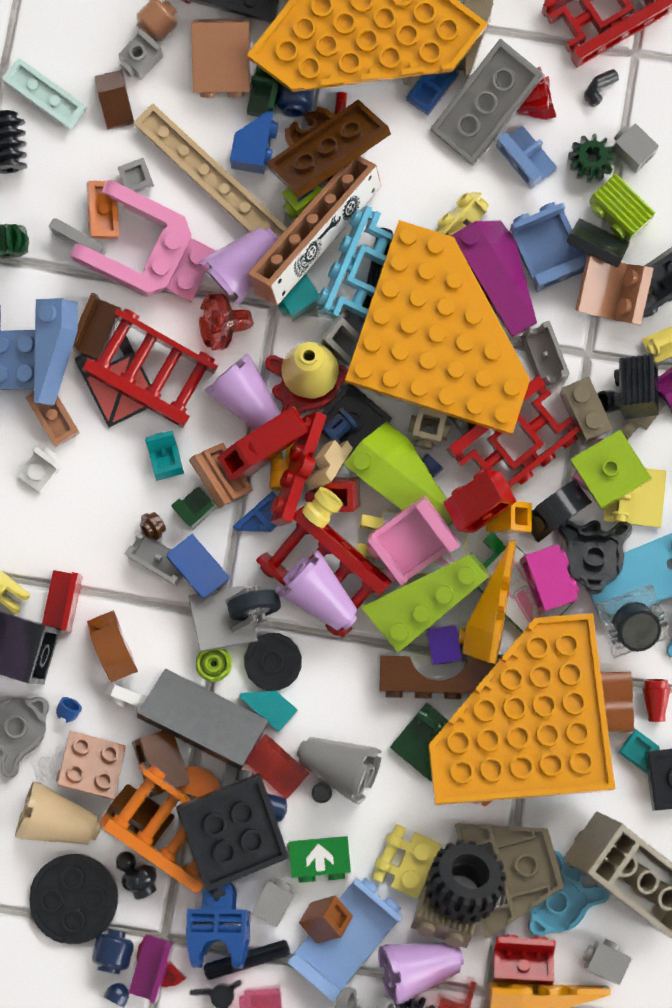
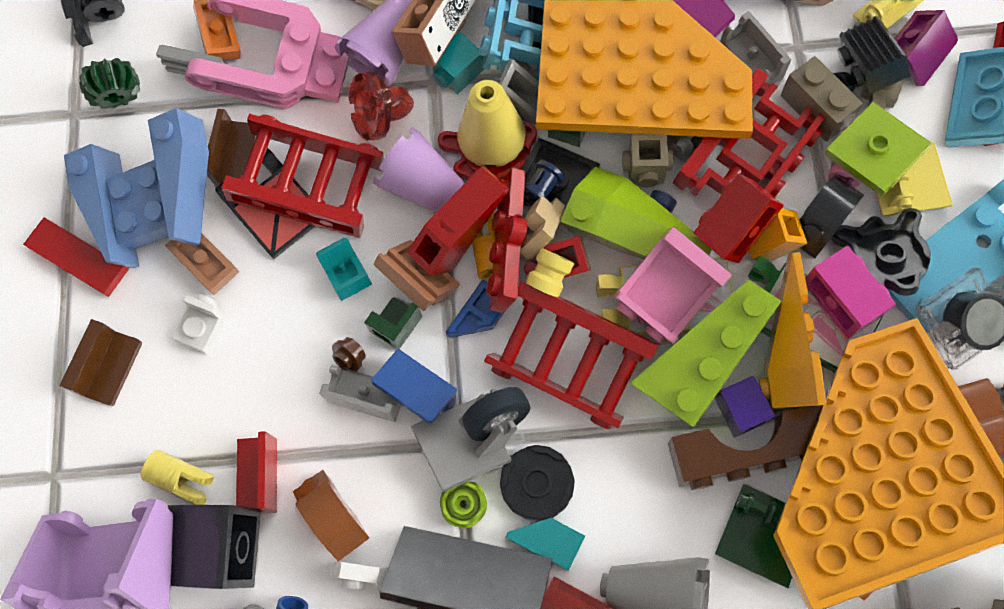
camera: 10 degrees left, 10 degrees down
lavender cone [276,549,357,630] -> none

